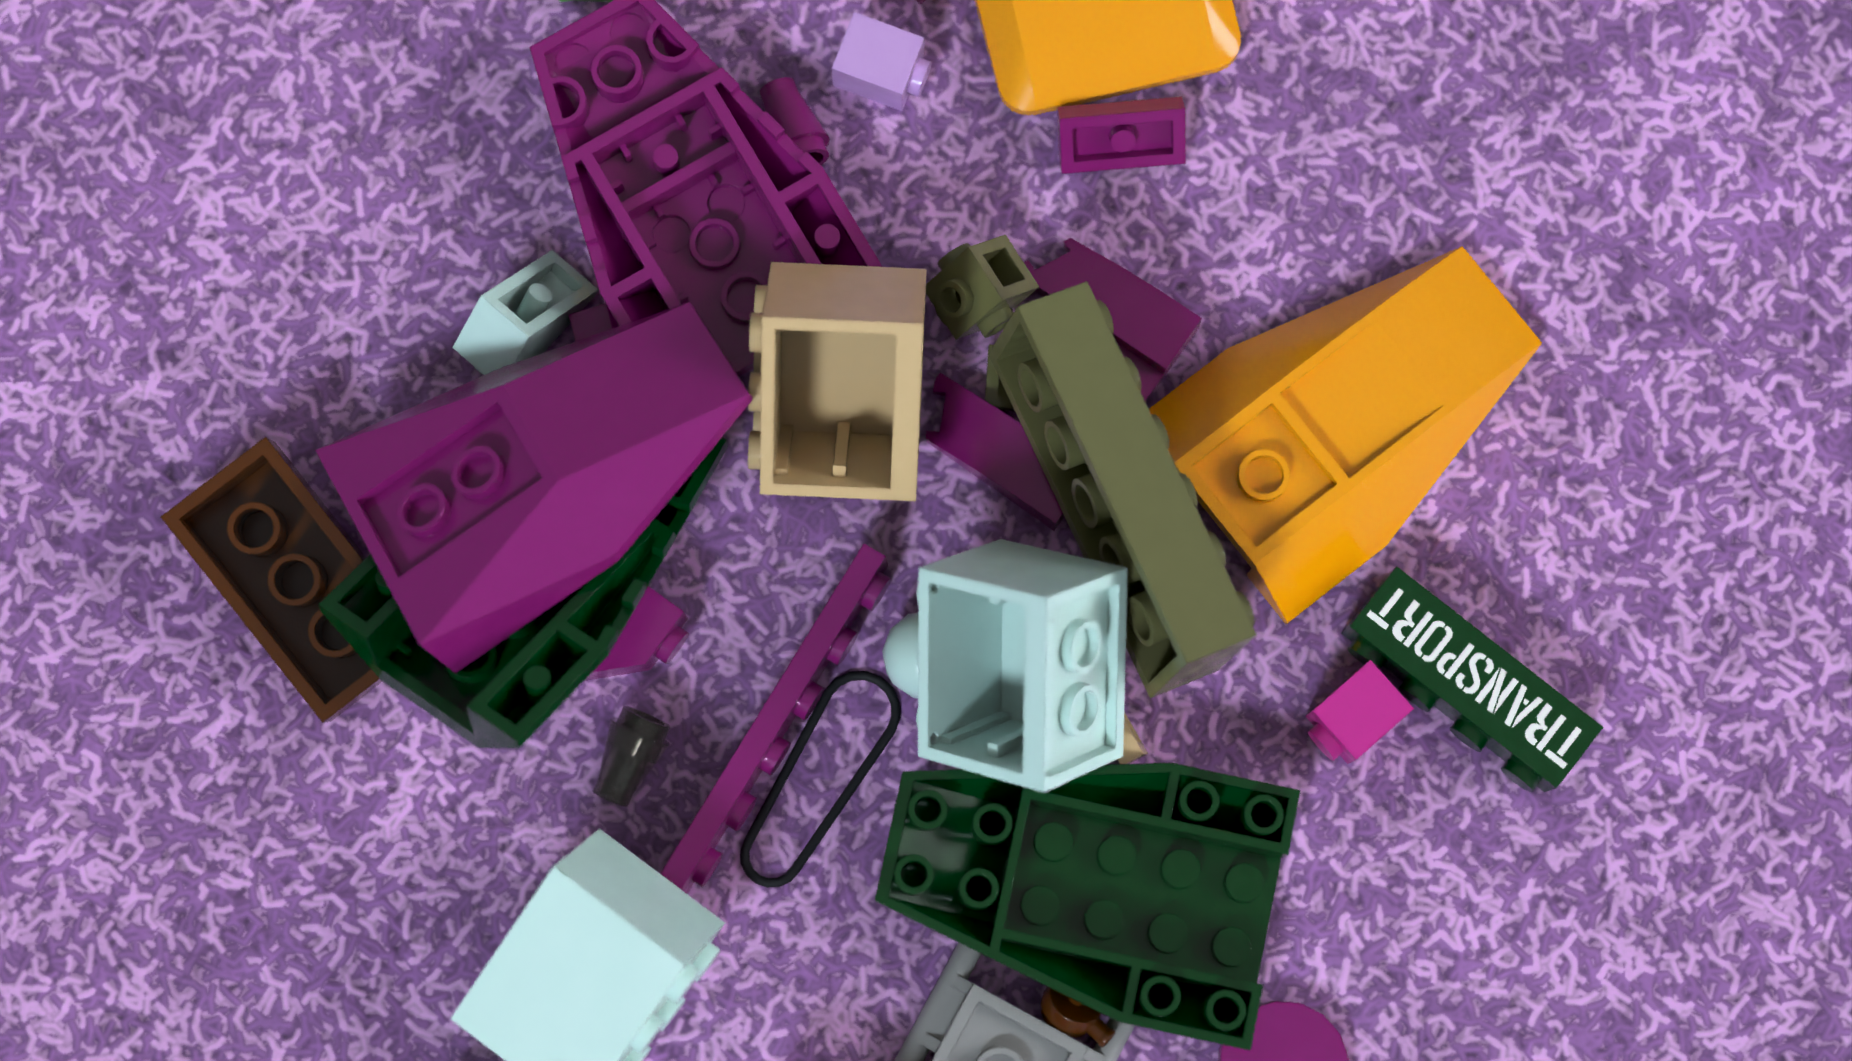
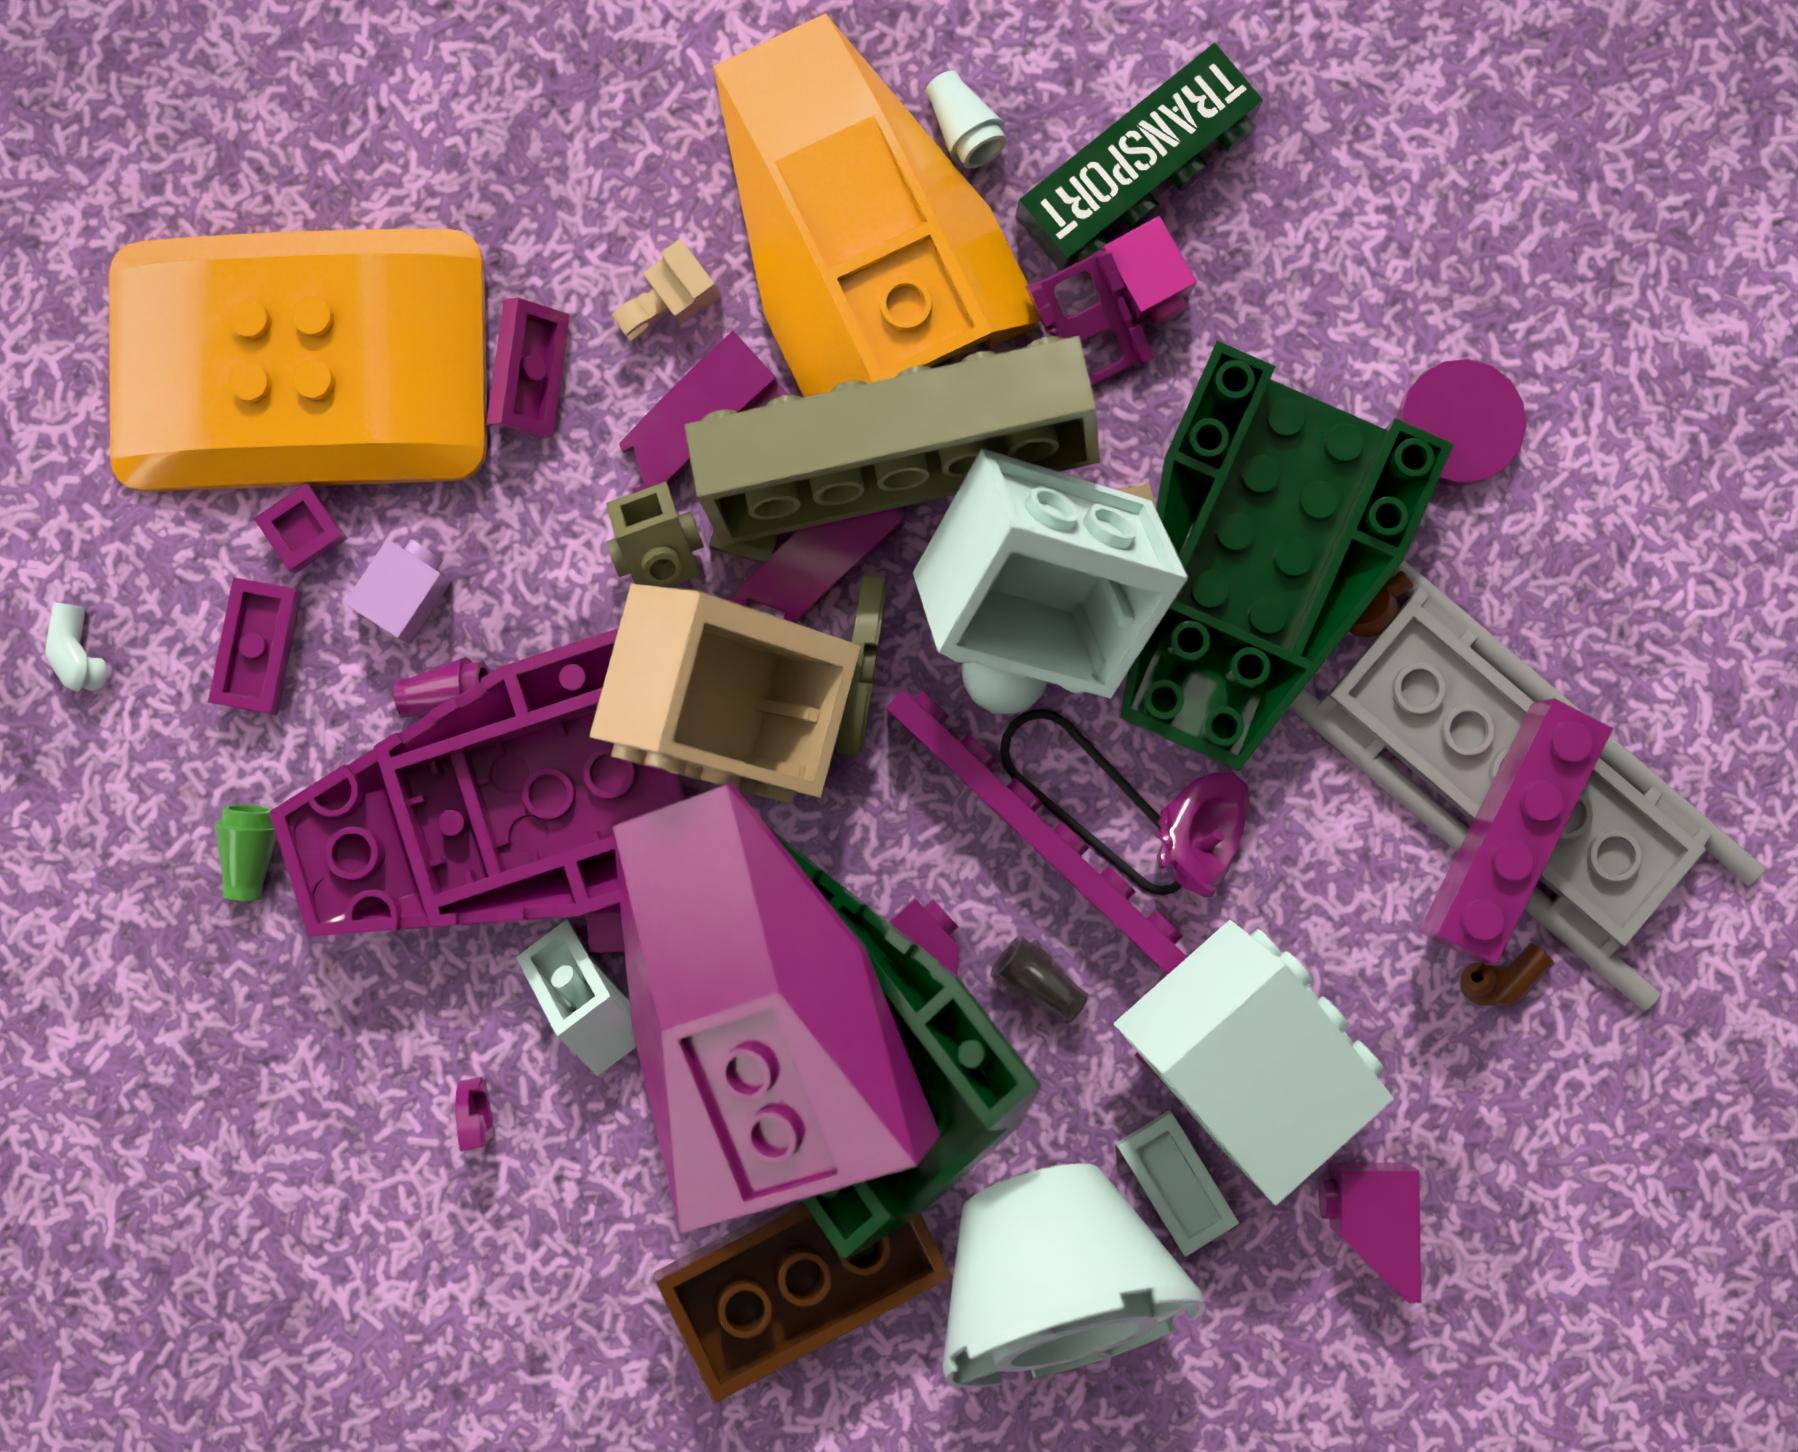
camera: 85 degrees left, 5 degrees up
none -> magenta tile [455,1077,496,1151]
none -> tan piece [611,238,722,342]
none -> olive tile [836,575,888,756]
none -> light aqua cone [925,71,1007,169]
none -> light aqua cone [943,1164,1206,1388]
none -> magenta piece [1025,250,1154,386]
none -> light aqua tile [1115,1110,1240,1257]
none -> magenta hat [1155,772,1249,897]

